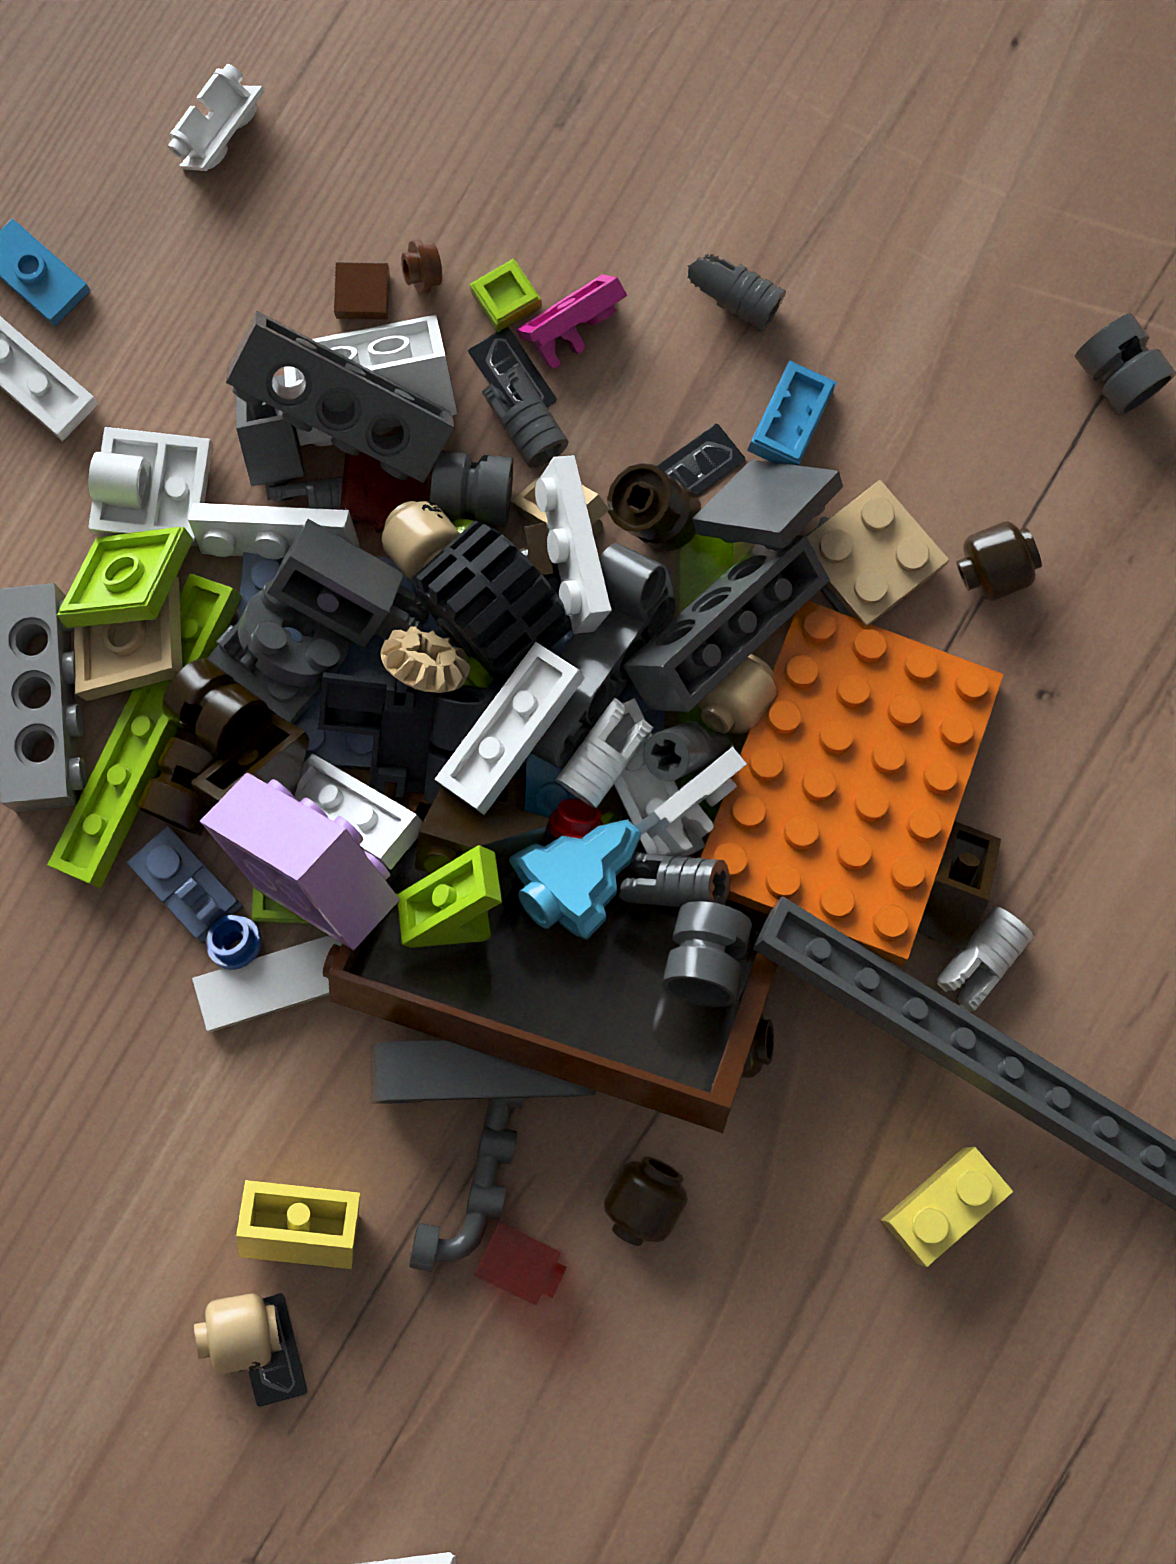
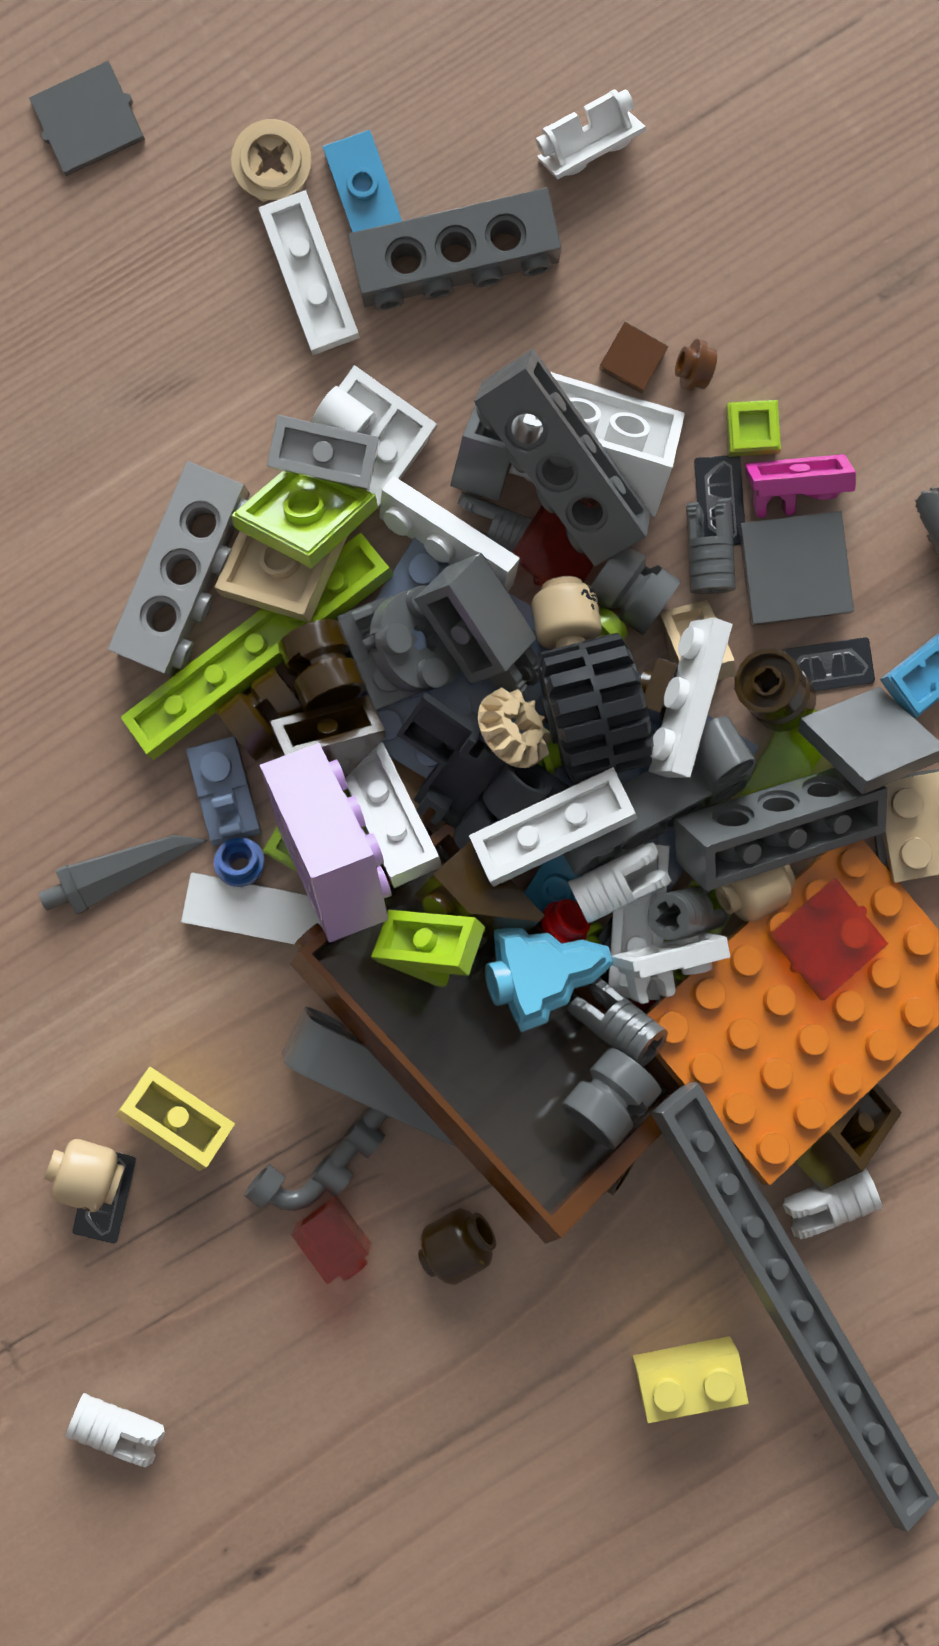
camera: 30 degrees right, 10 degrees up
none -> dark grey bar [39,835,208,914]
none -> light grey plate [267,414,380,490]
none -> dark grey brick [348,187,561,310]
none -> dark grey tile [739,511,854,626]
none -> clear red piece [768,878,888,1001]

